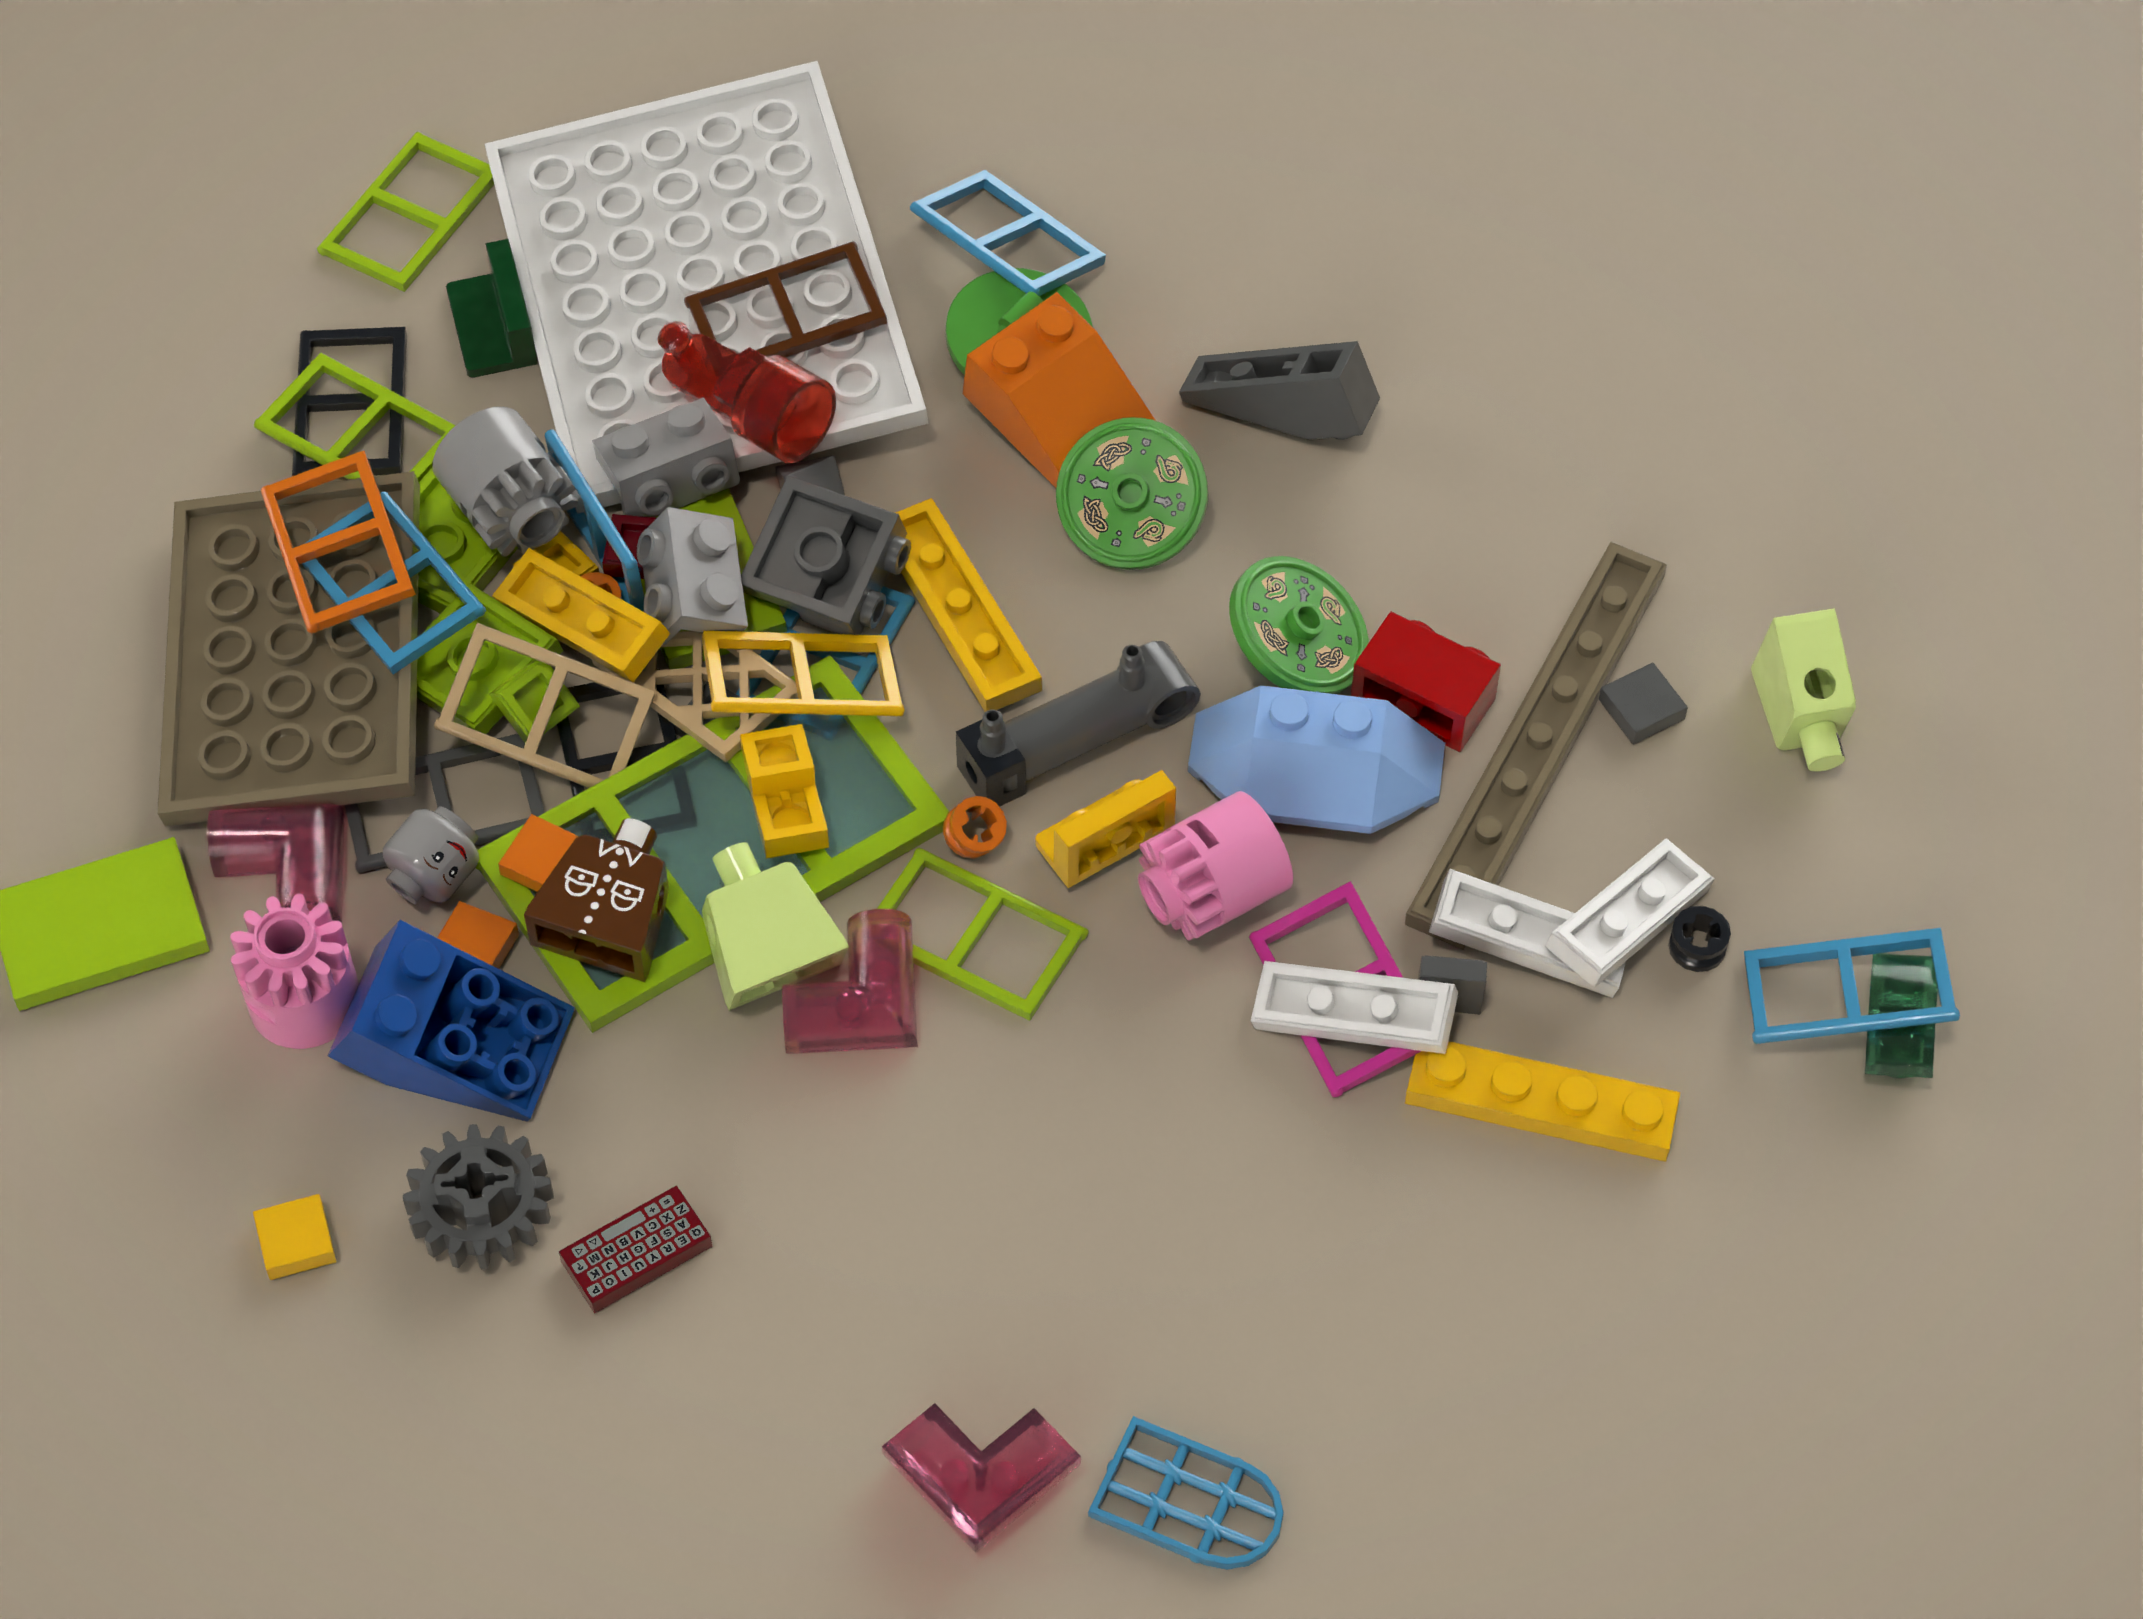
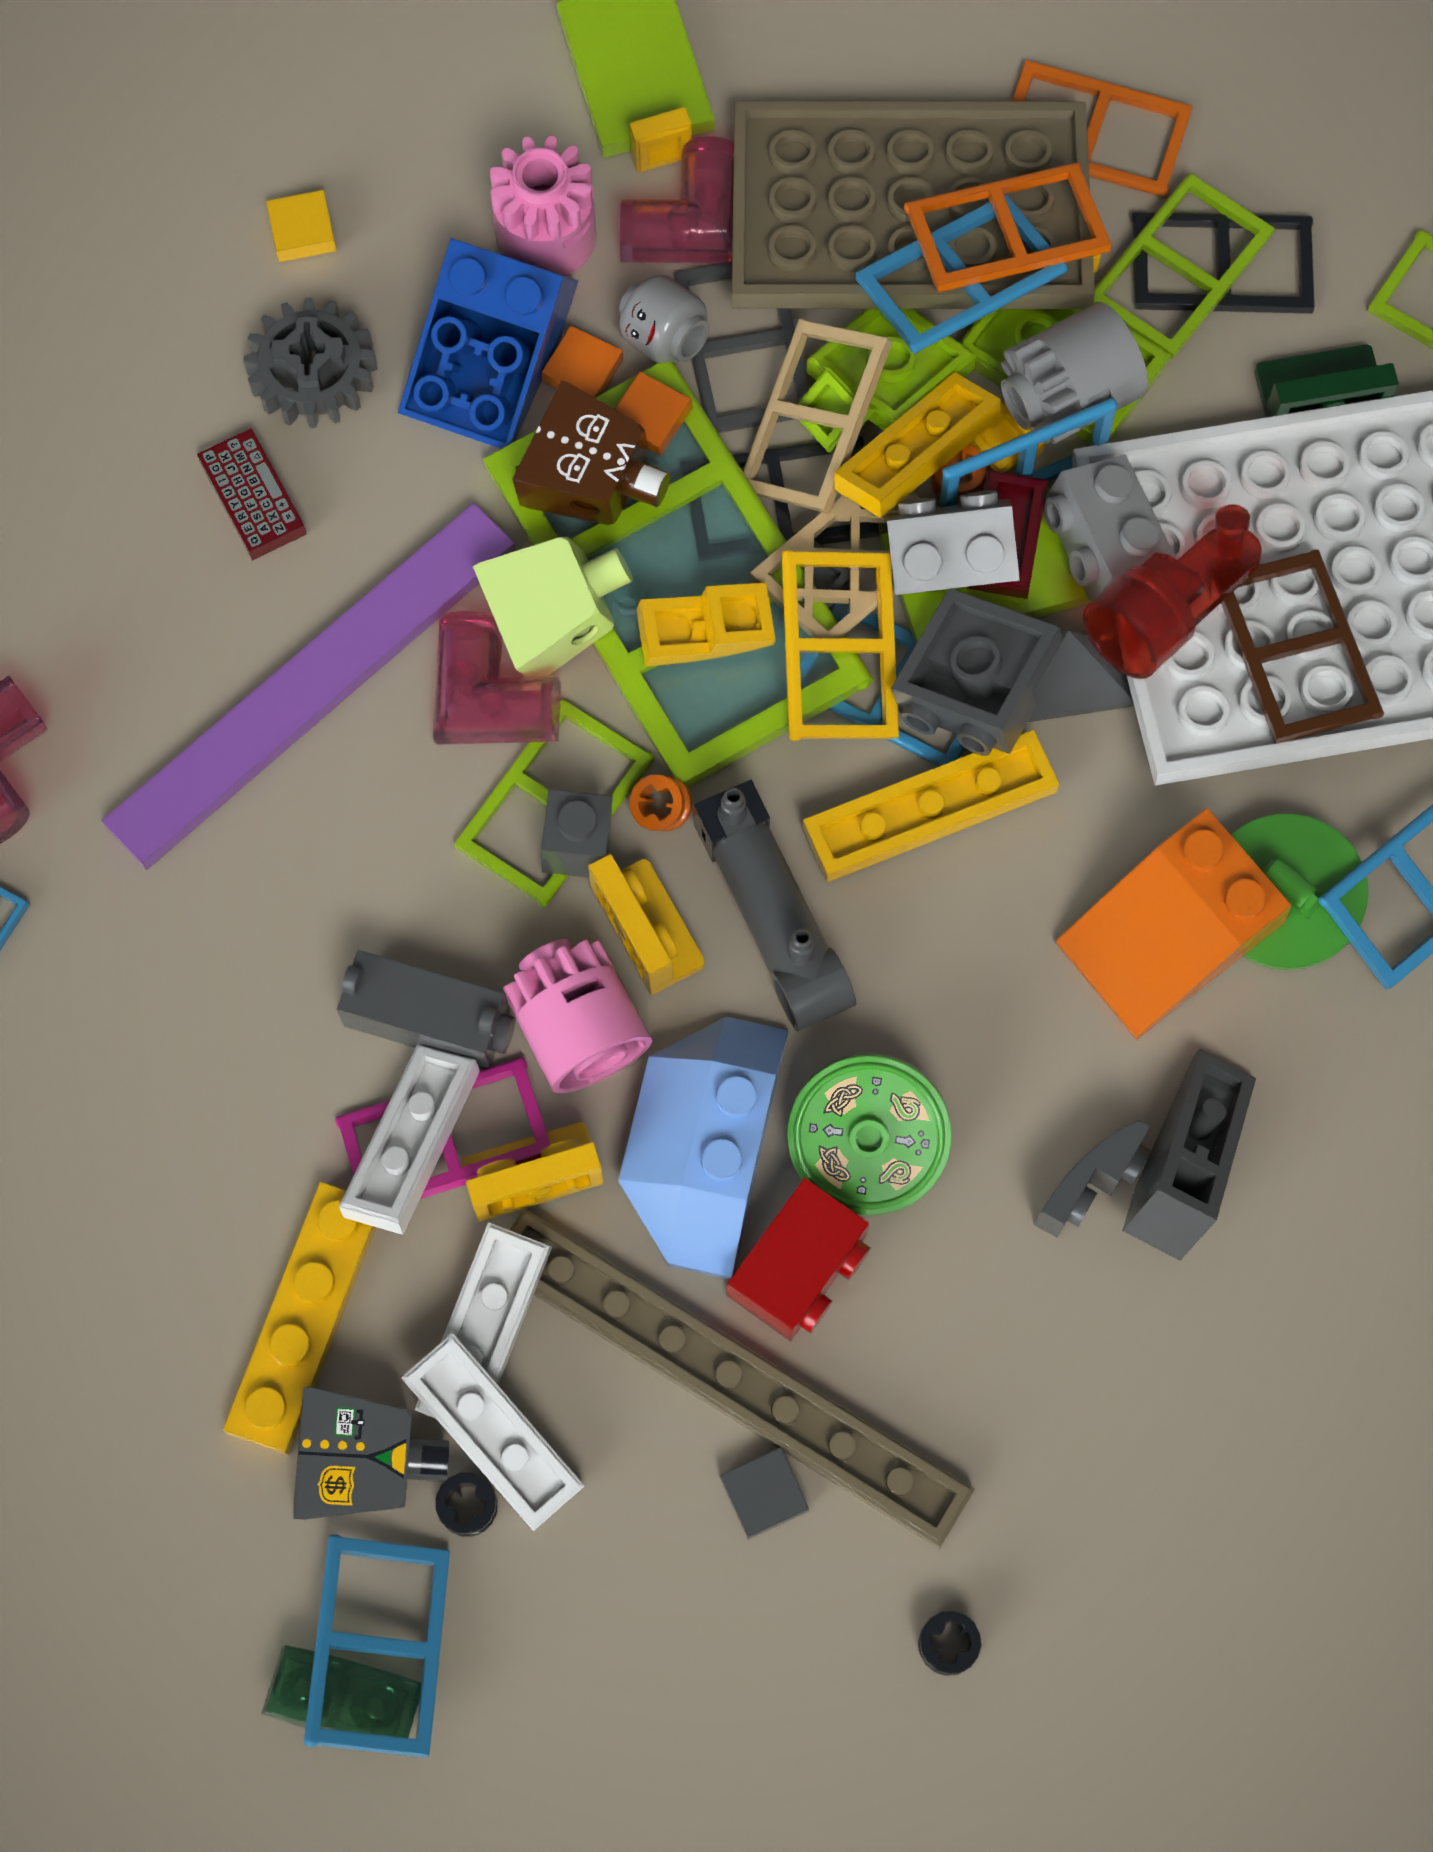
camera: 95 degrees right, 15 degrees up
bright green shield [1056,417,1208,570] -> none
dark grey tile [1418,955,1487,1015] -> none
yellowish green torso [1751,608,1856,771] -> none
none -> medium lavender tile [102,503,516,870]
none -> dark grey torso [293,1387,449,1520]
none -> dark grey brick [337,950,516,1069]
none -> yellow bracket [461,1122,604,1222]
none -> dark grey brick [541,789,613,878]
none -> yellow tile [629,107,692,172]
none -> black bush [918,1611,982,1676]
none -> orange window [1012,60,1193,198]
none -> dark grey slope [1035,1120,1152,1238]

